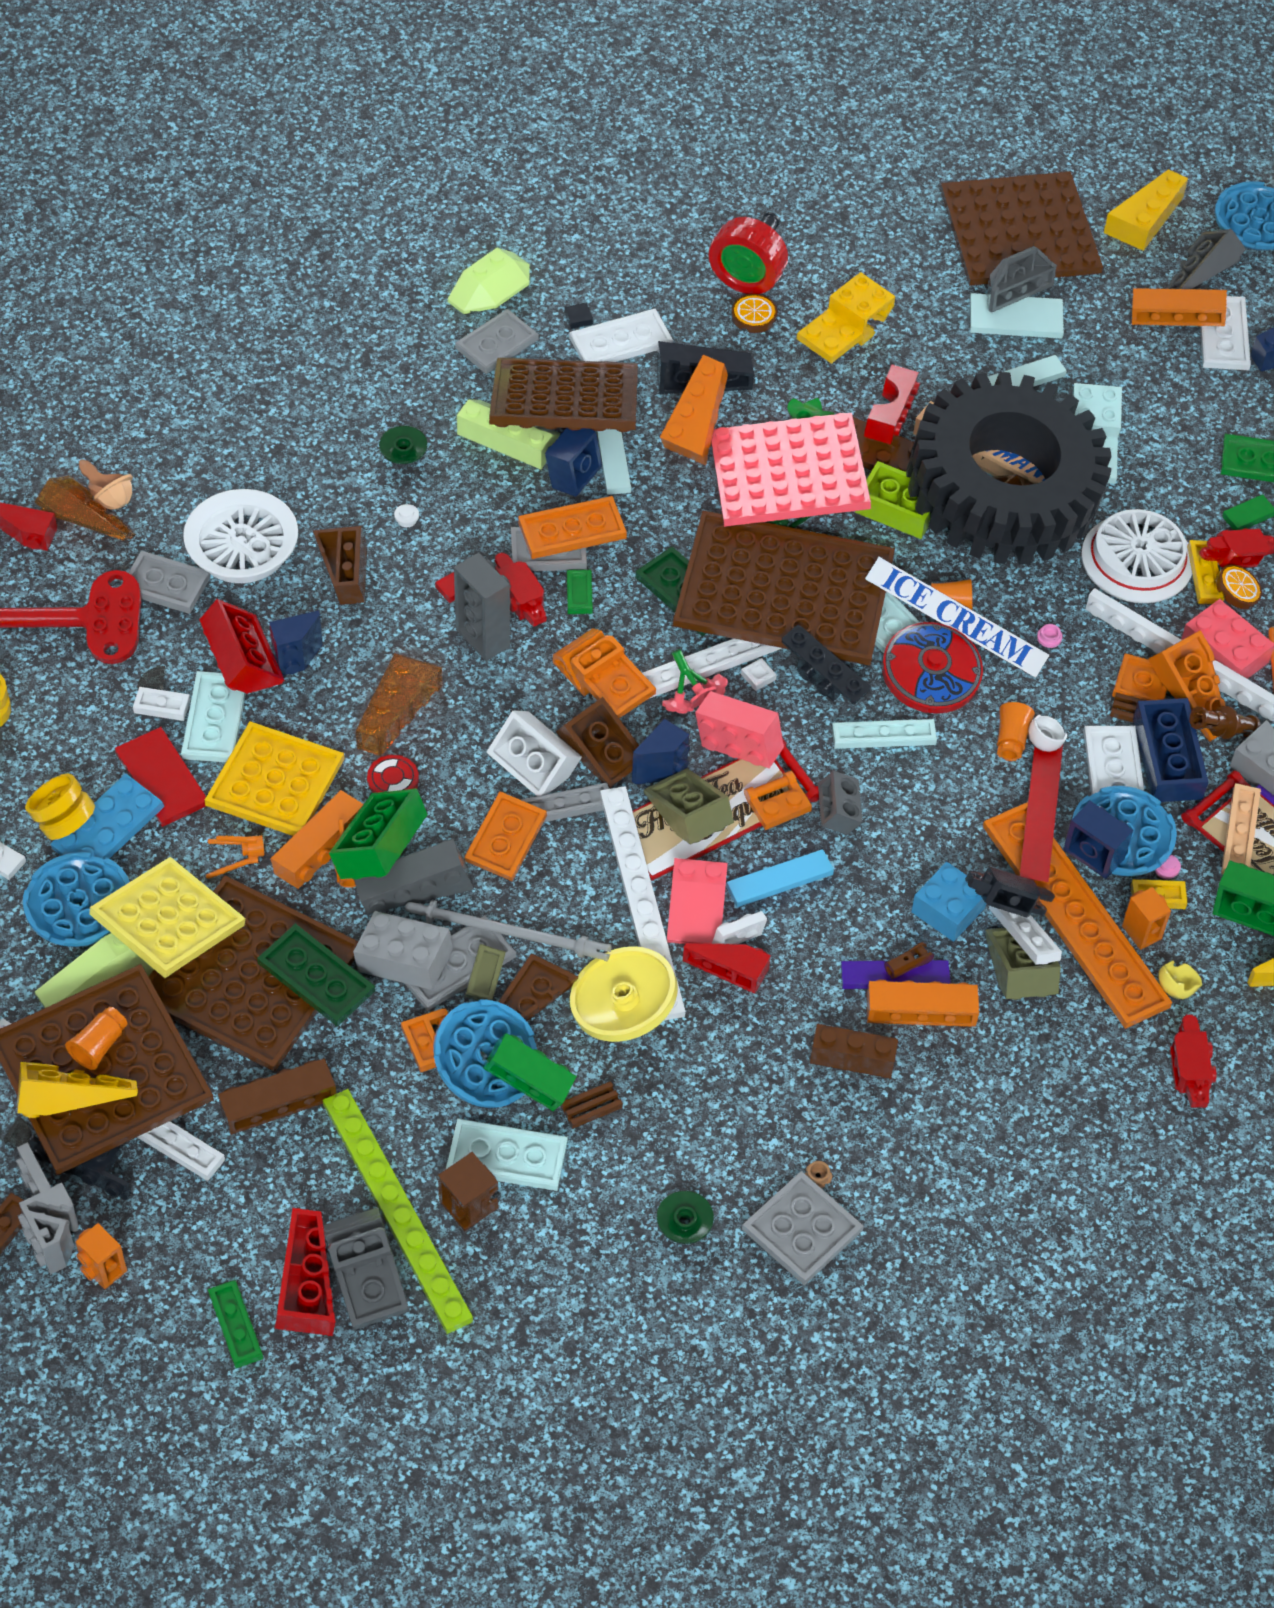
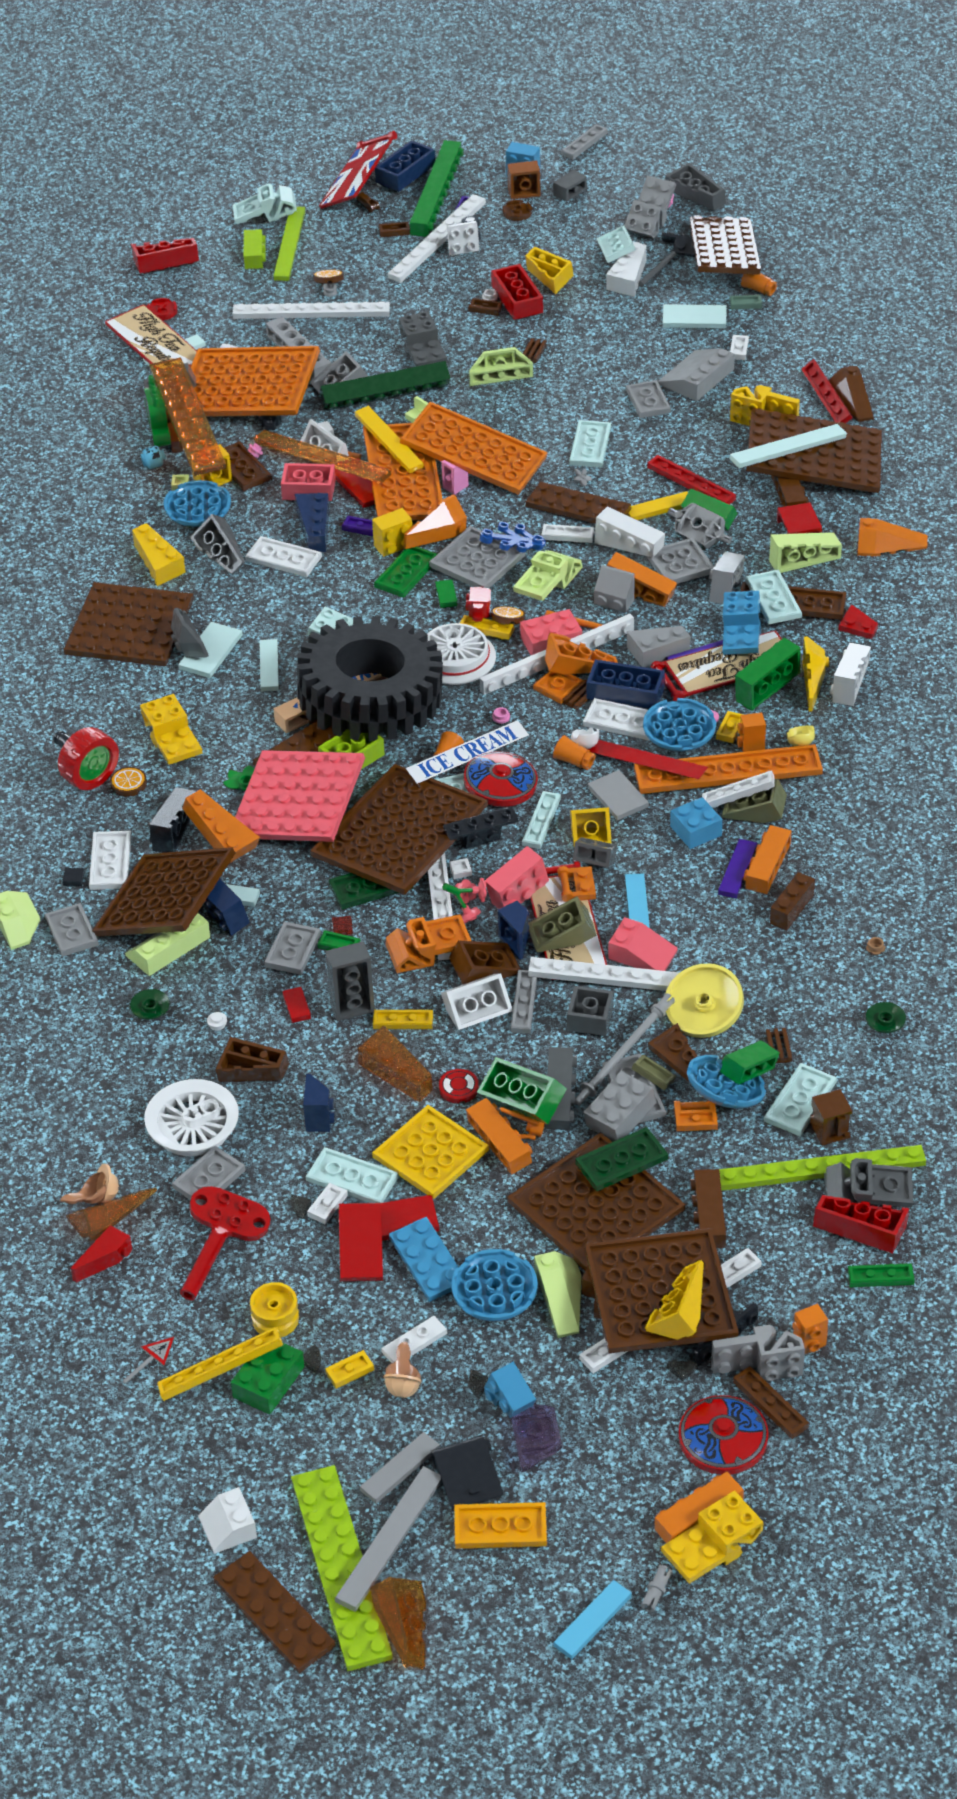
camera: 65 degrees left, 10 degrees down
yellow wheel [25,773,95,840] -> none
orange plant [65,1006,128,1070] -> none
light yellow plate [89,857,246,978] -> none
red slope [199,599,285,694] -> none
orange plant [206,835,264,879] -> none
orange plate [464,791,547,881] -> none
red hinge [495,552,547,627] -> none
orange plate [518,496,627,559] -> none
red slope [683,943,771,994] -> none
white plate [712,911,767,944] -> none
light grey plate [742,1171,864,1286] -> none
arch [864,364,920,445] -> none
reddish brown bar [884,942,934,979] -> none
black hinge [965,866,1055,918] -> none
dark blue brick [1063,801,1133,879] -> none
orange brick [1132,288,1227,326] -> none
red hinge [1169,1014,1217,1108] -> none
reddish brown piece [1189,706,1261,739] -> none
light nougat plate [1221,783,1261,874] -> none
none -> clear red tile [332,916,353,935]
none -> red tile [339,1203,383,1281]
none -> yellow tile [373,1010,433,1029]
none -> dark grey brick [567,986,614,1036]
none -> yellow slope [570,807,612,846]
none -> light grey tile [588,770,649,821]

